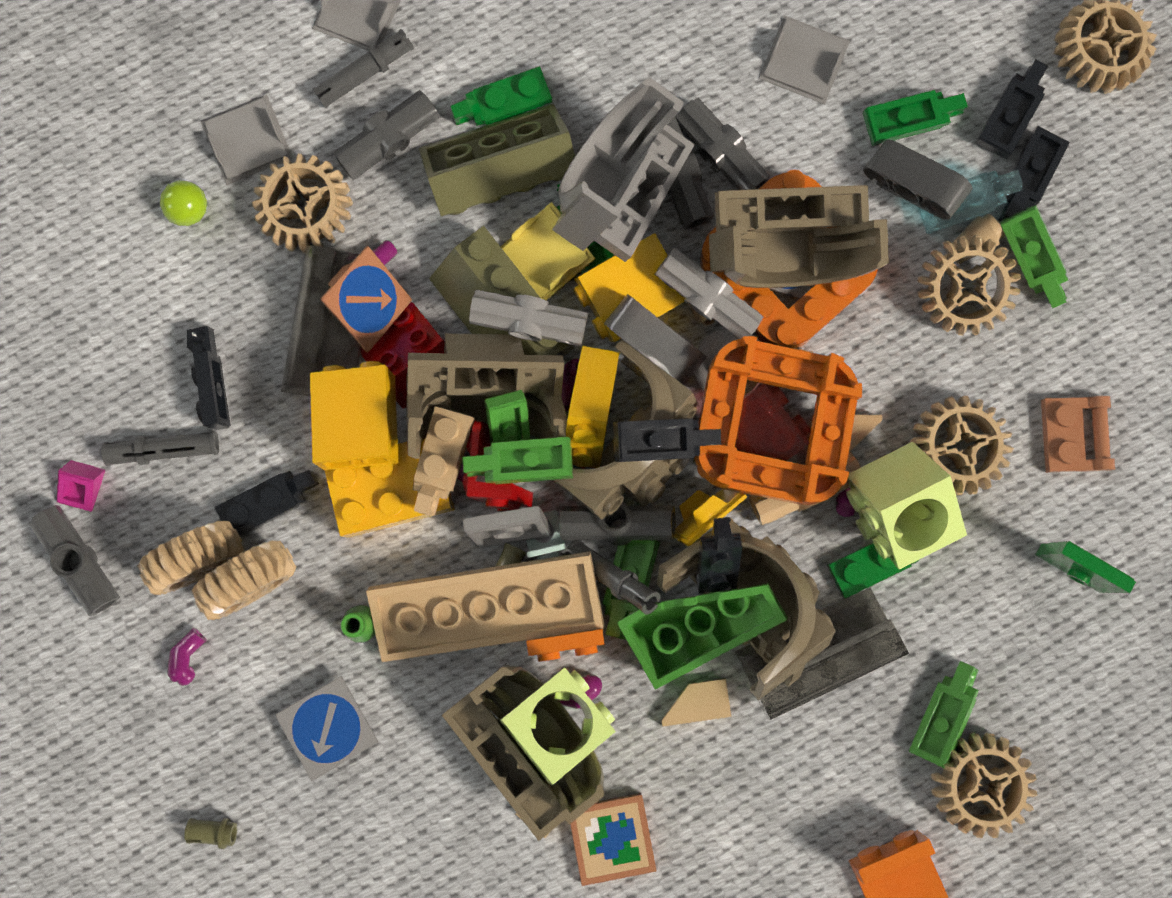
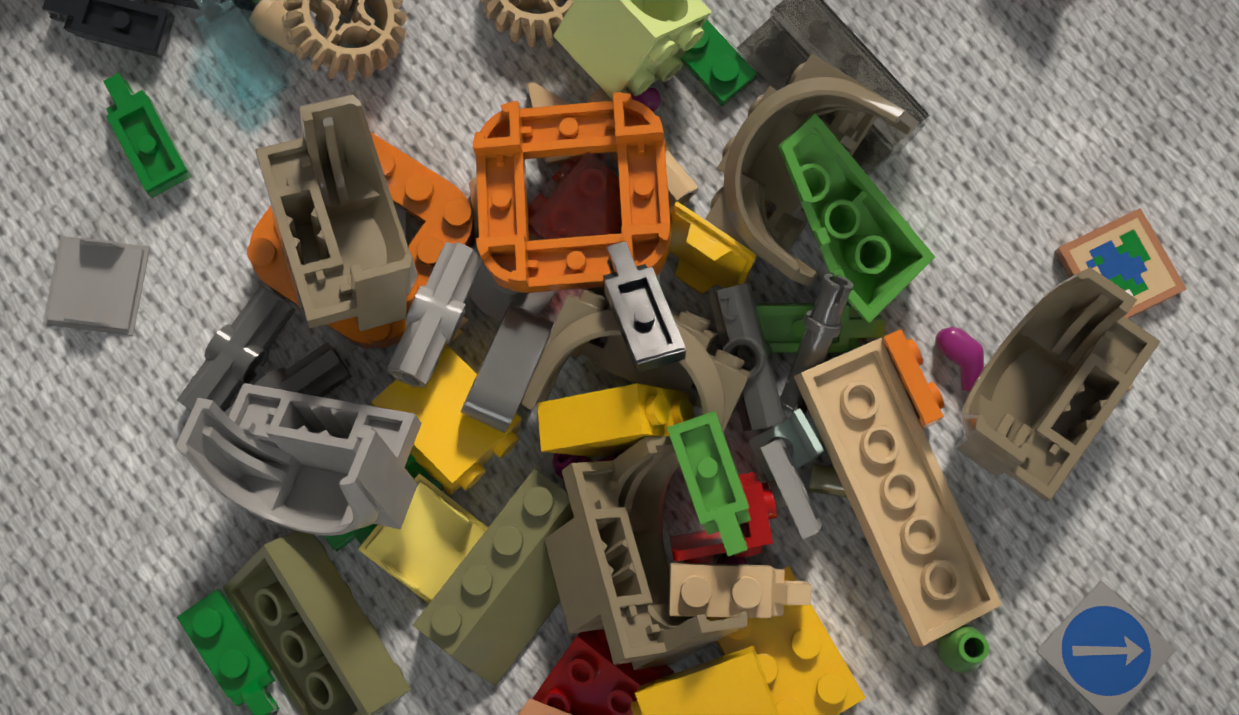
camera: 100 degrees left, 5 degrees down
light grey piece [469,290,588,346] -> none
bright green hinge [485,390,530,443] -> none
yellowish green brick [500,667,616,785] -> none
tan tile [661,678,732,727] -> none
black hinge [696,517,743,593] -> none
dark grey beam [863,139,973,220] -> none

